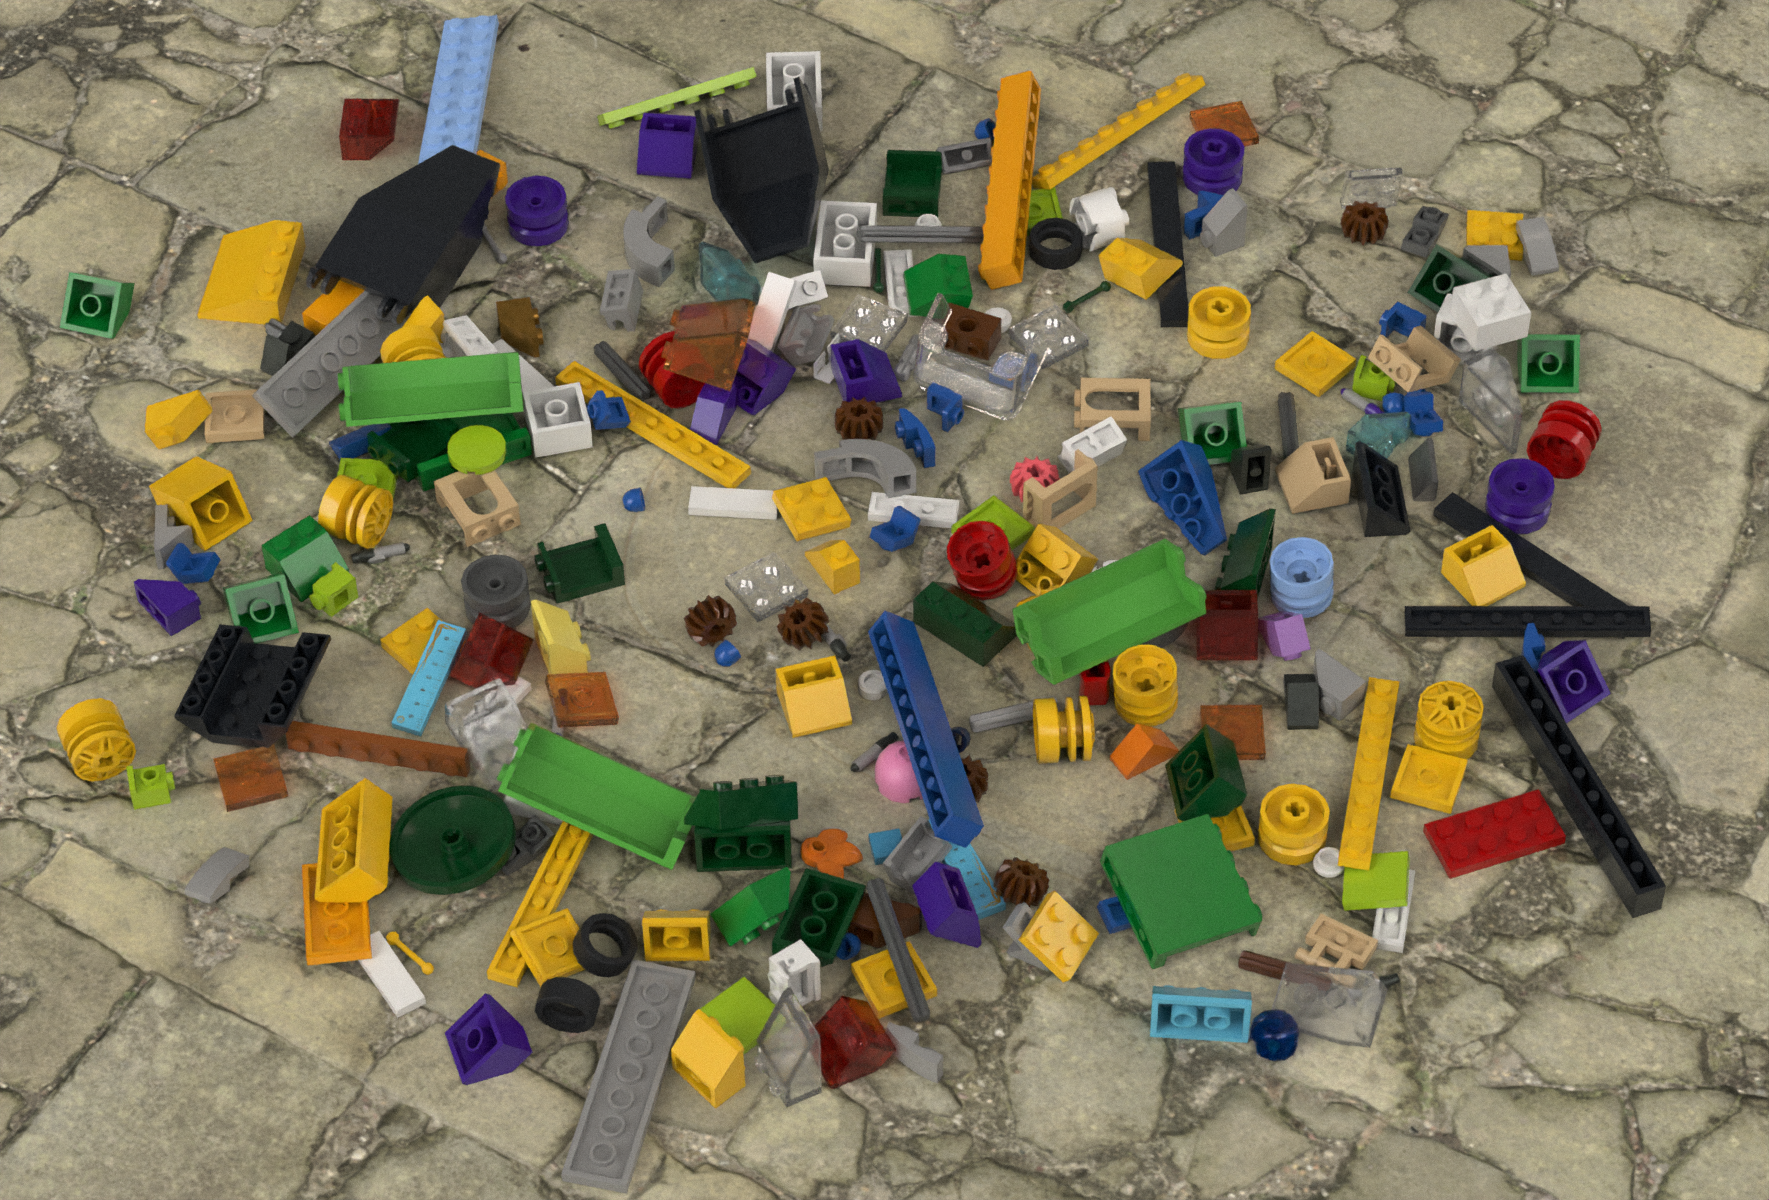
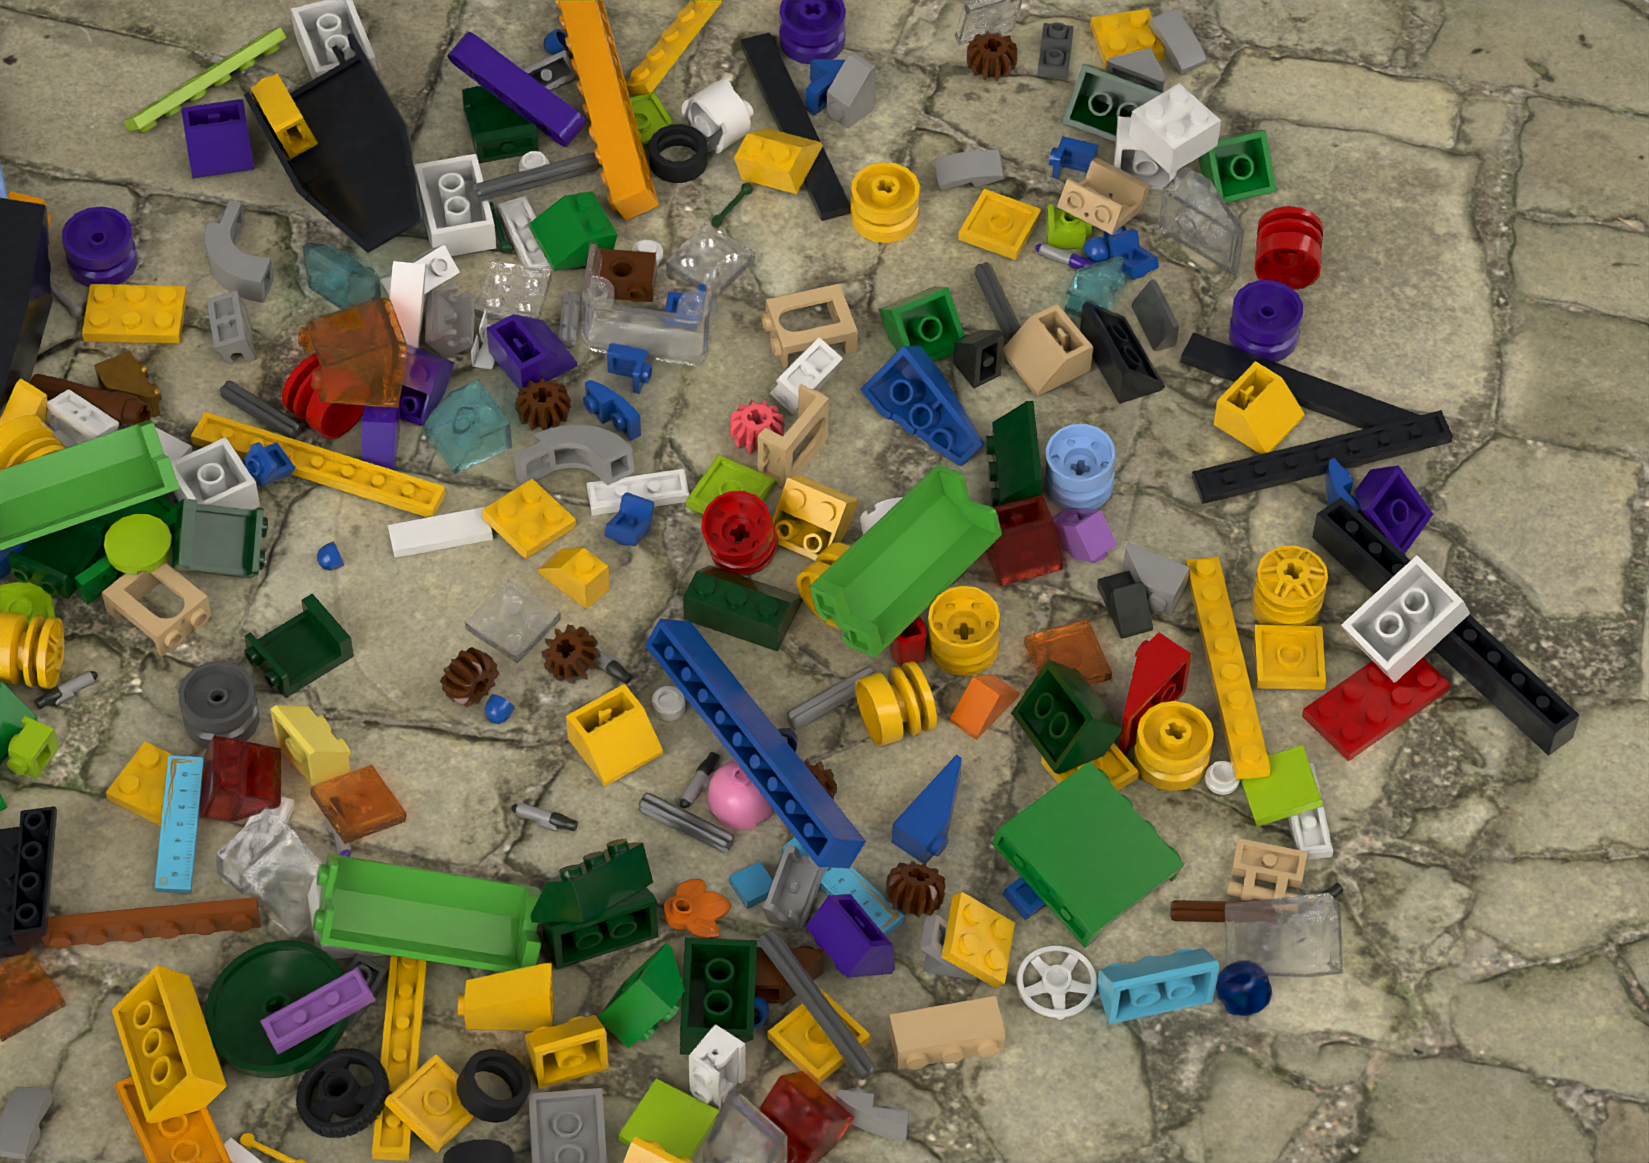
camera: 20 degrees left, 5 degrees up
none -> reddish brown piece [29,374,152,427]
none -> yellow plate [82,284,187,344]
none -> panel [172,498,268,579]
none -> yellow slope [250,73,318,159]
none -> medium lavender tile [260,967,376,1054]
none -> black wheel [296,1048,389,1138]
none -> clear light blue slope [423,379,512,474]
none -> dark purple beam [447,31,586,147]
none -> yellow slope [458,963,555,1031]
none -> piece [511,802,578,832]
none -> dark grey axle [639,793,734,853]
none -> tan brick [888,996,1006,1070]
none -> blue slope [892,754,962,864]
none -> light grey slope [934,150,1005,191]
none -> white wheel [1016,946,1097,1020]
none -> red slope [1119,632,1192,755]
none -> white brick [1341,555,1470,683]

